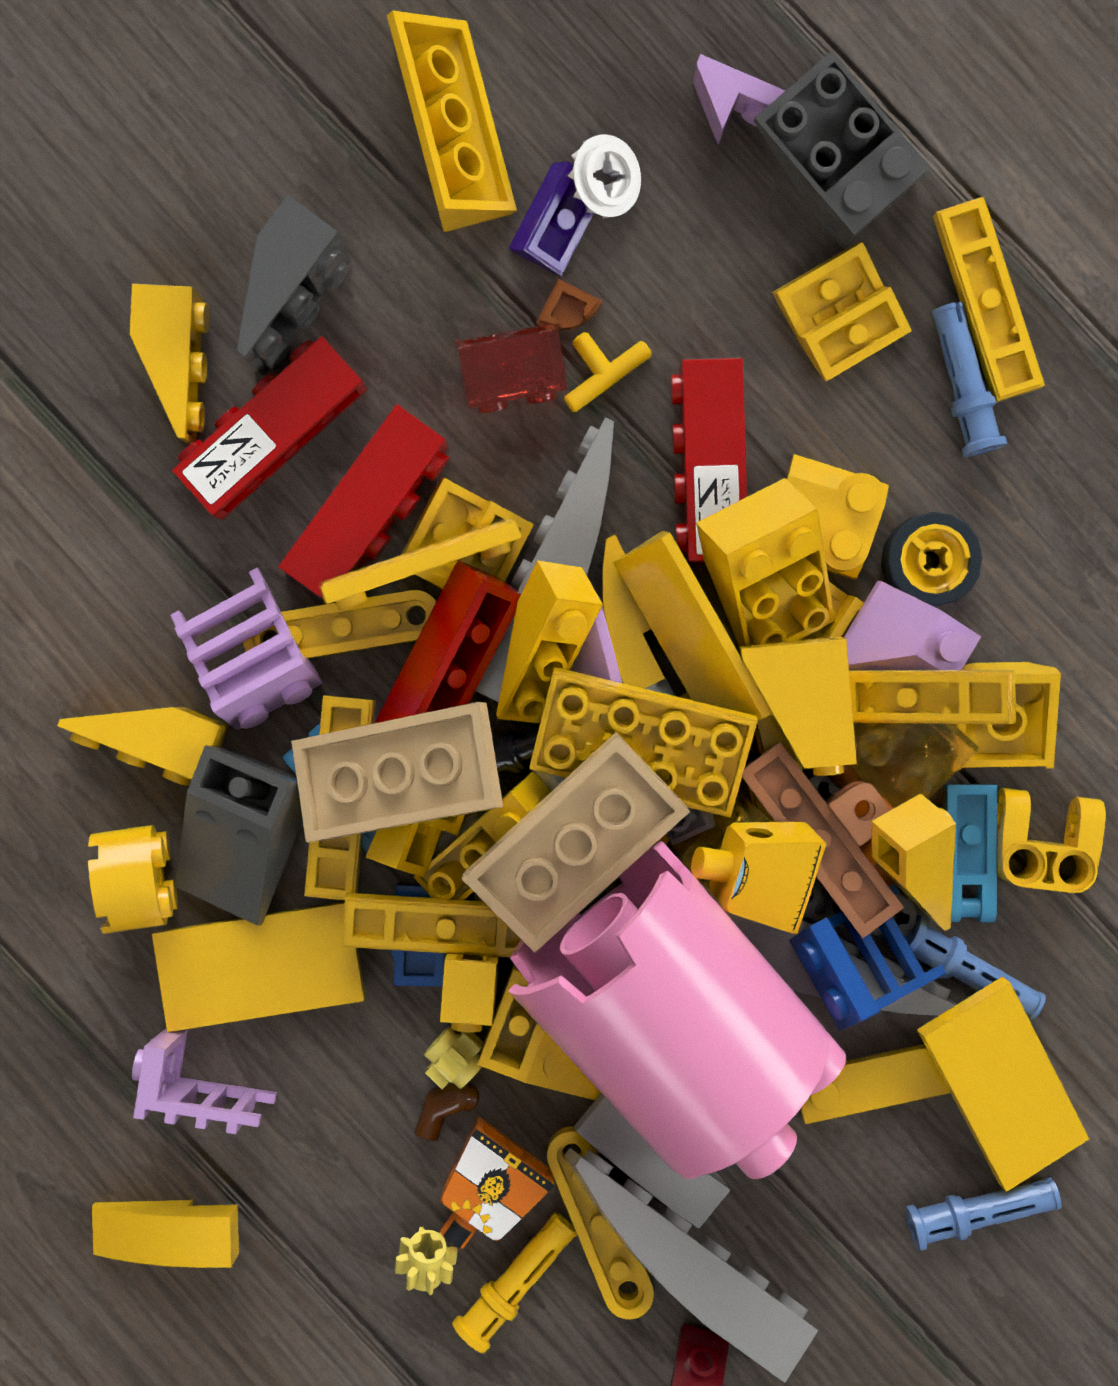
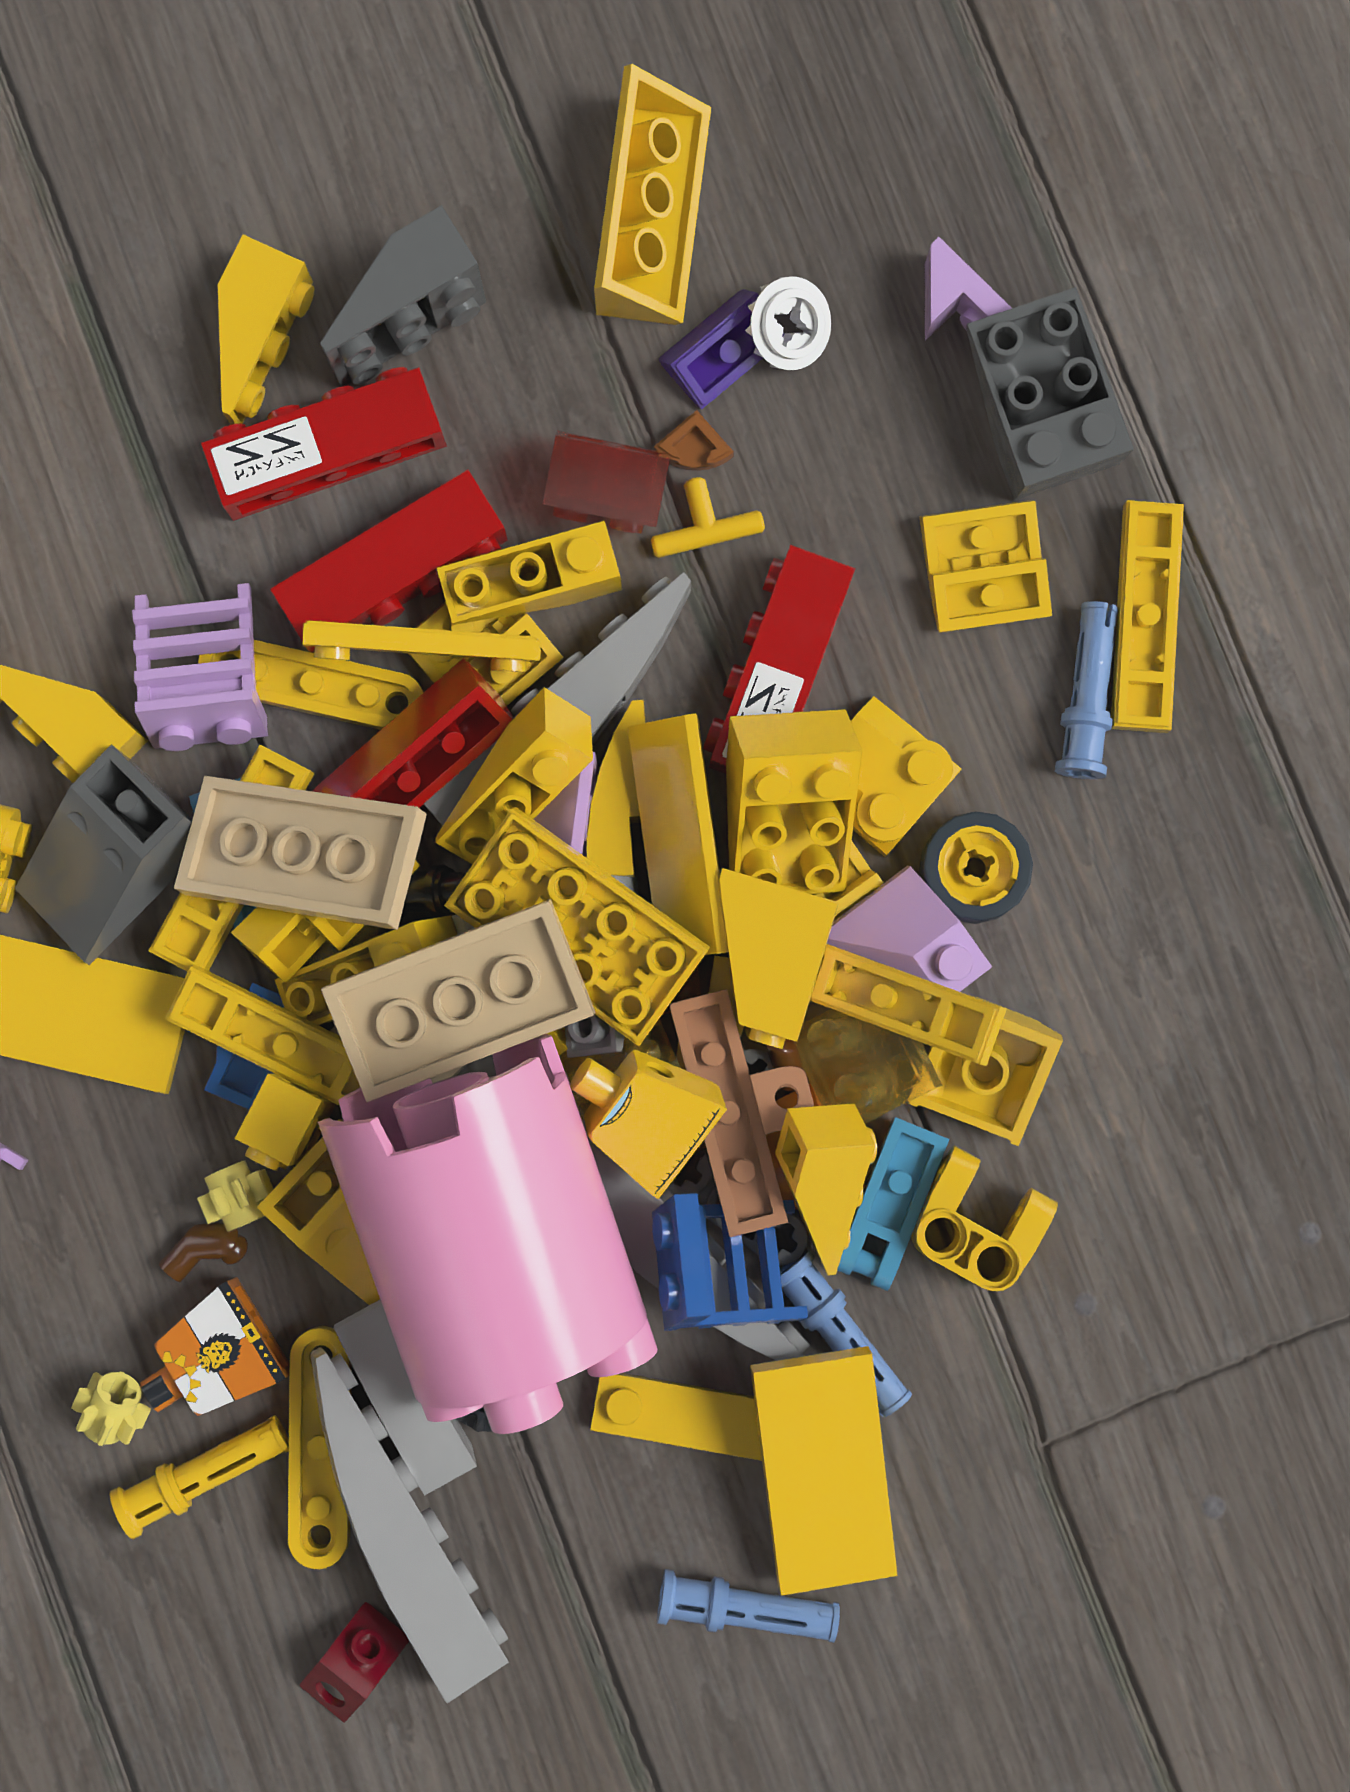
camera: 25 degrees right, 5 degrees down
none -> yellow slope [437,521,622,625]

